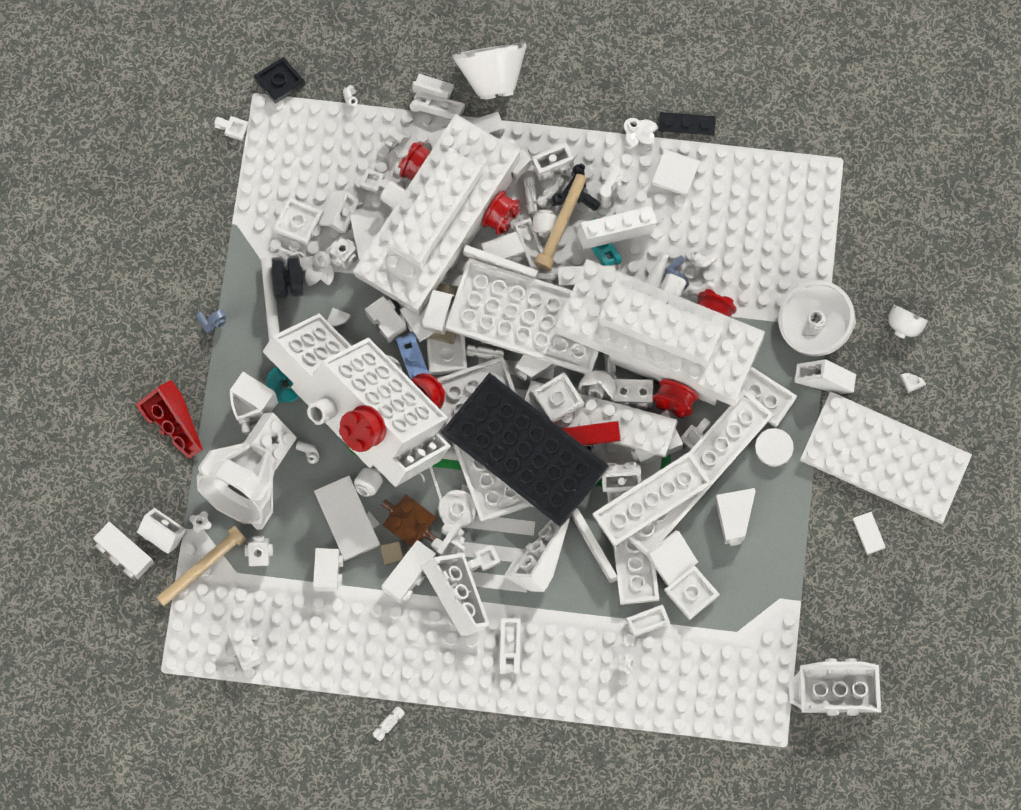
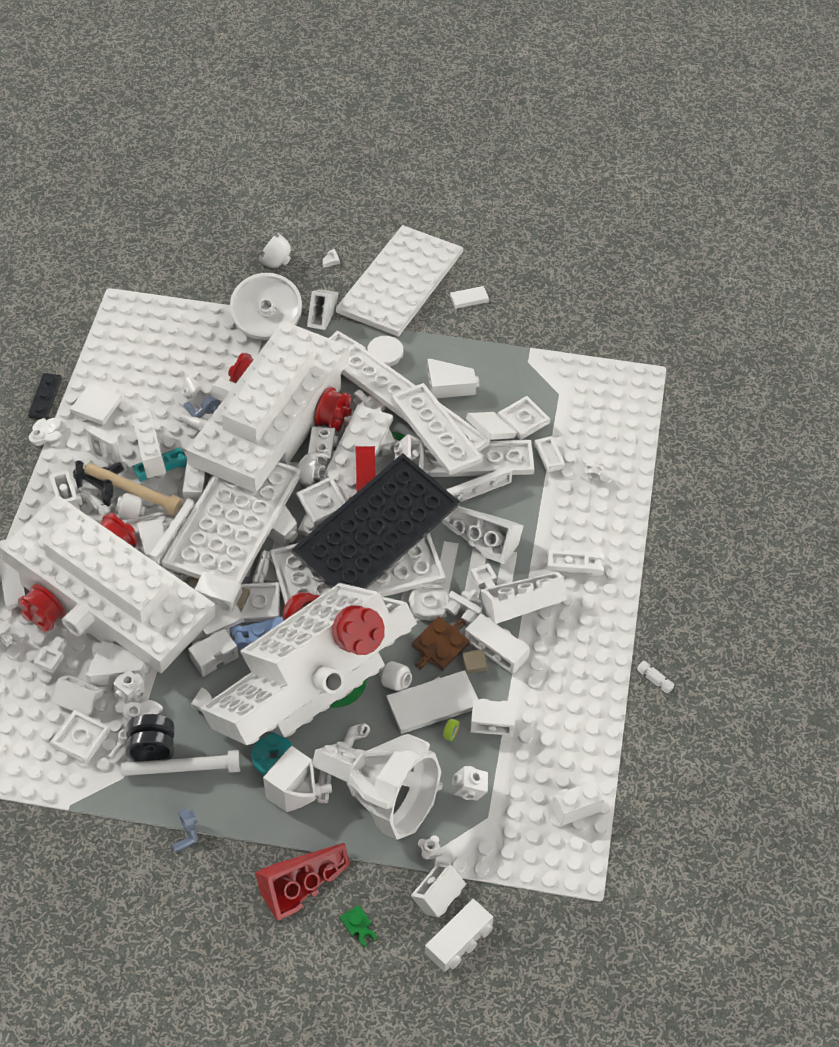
camera: 90 degrees left, 20 degrees down
tan piece [156,526,247,606] -> none
white slope [789,658,881,716] -> none
none -> green plate [340,905,377,948]
none -> lime tile [443,718,460,741]

